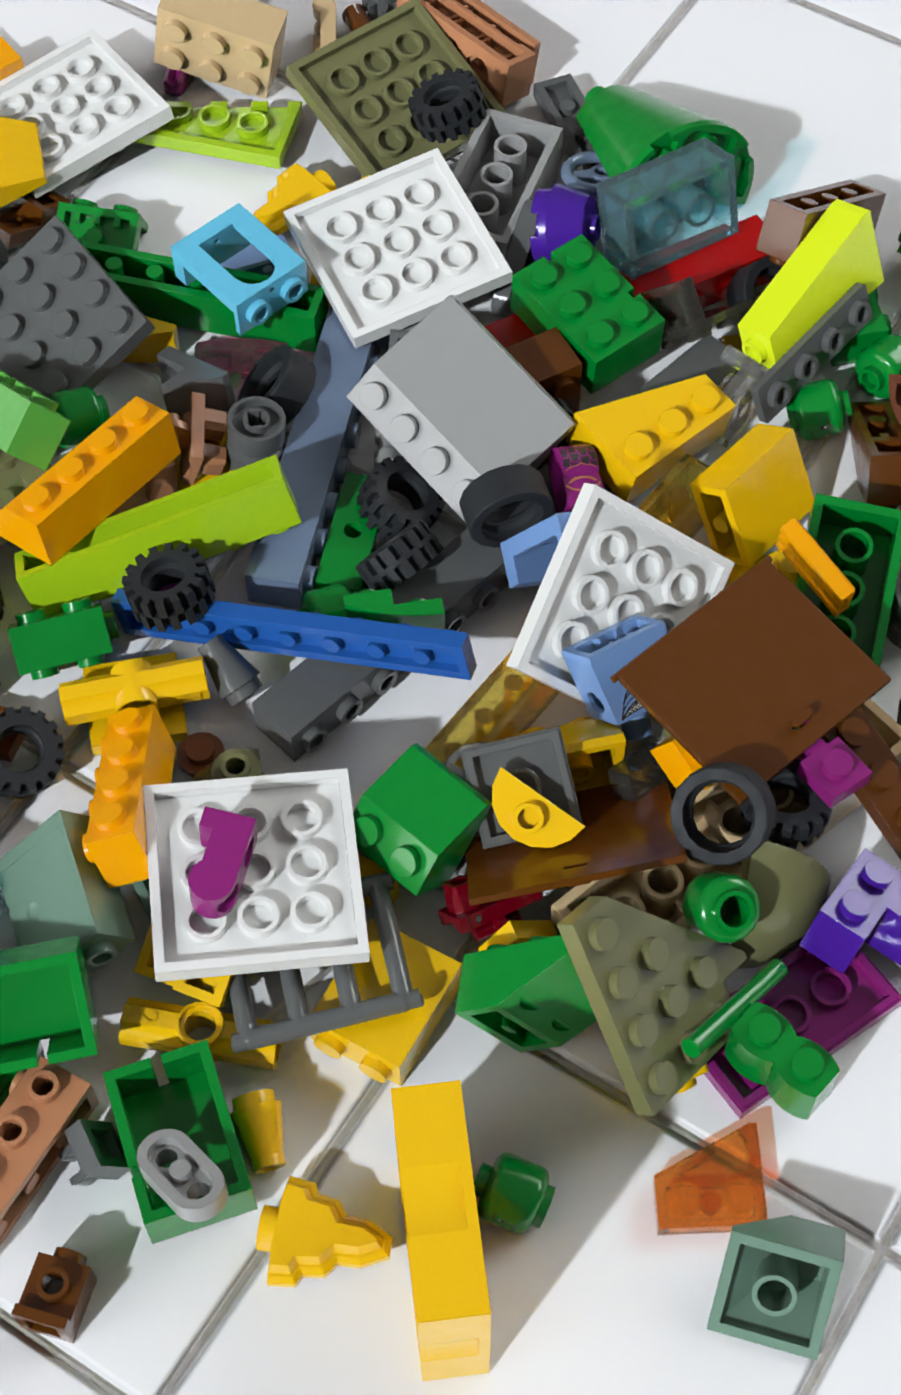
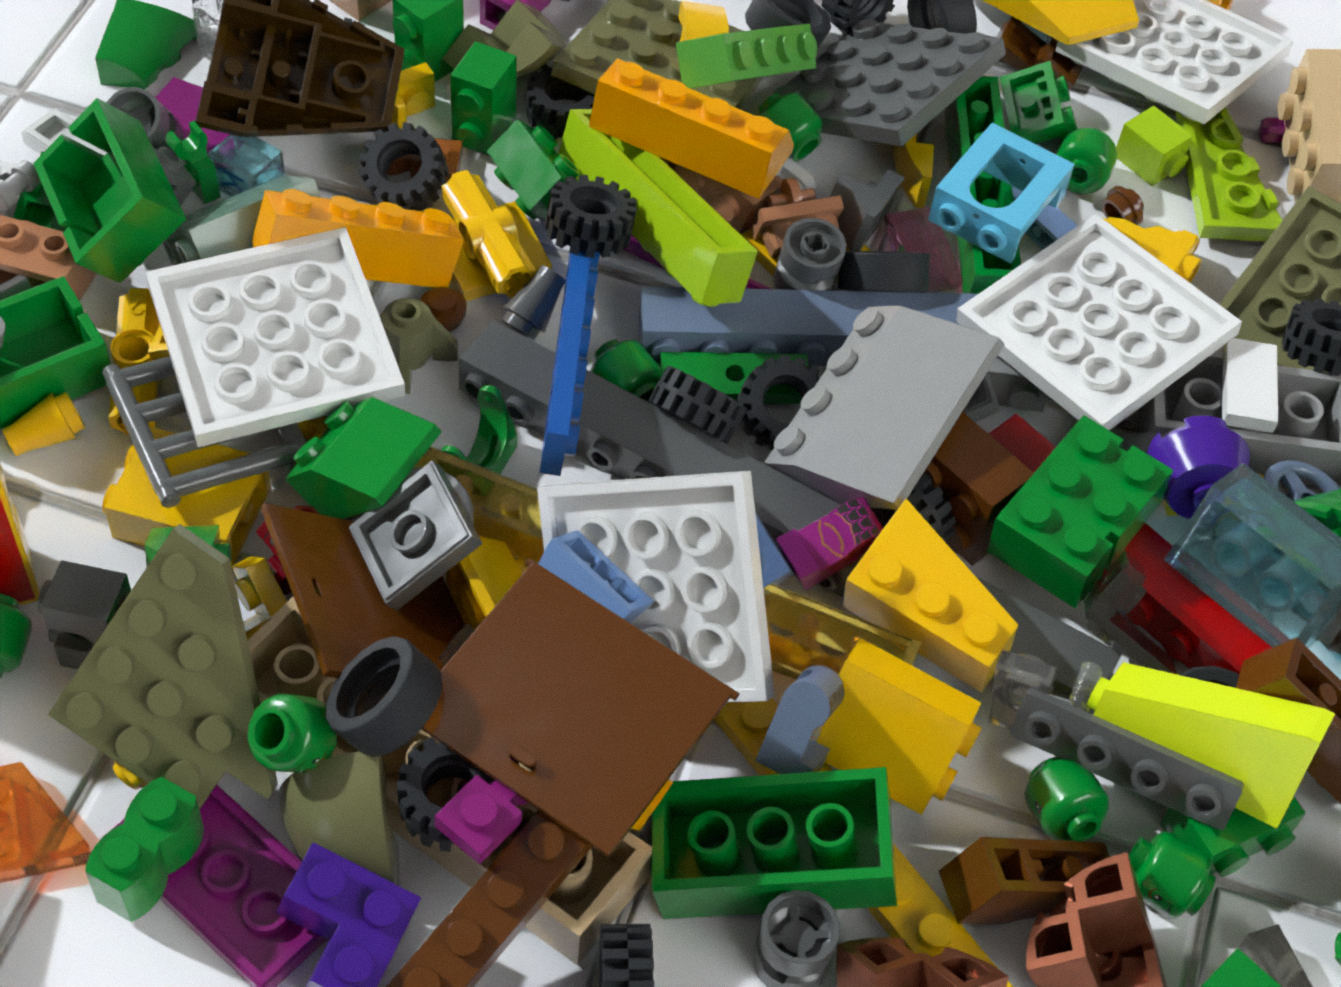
camera: 70 degrees right, 5 degrees down
magenta leg [188,806,257,919] -> none
green slope [343,589,445,630] -> none
black tyre [459,464,554,548] -> none
yellow plate [492,766,585,848] -> none
green bar [681,959,788,1058] -> none
light orange tile [775,518,855,617] -> none
none -> dark grey brick [38,560,131,669]
none -> green helmet [439,385,517,492]
none -> sand blue leg [755,665,845,774]
none -> green head [1056,127,1117,195]
none -> reddish brown plate [1102,186,1144,225]
none -> lime brick [1116,106,1193,186]
none -> white tile [1222,338,1278,433]

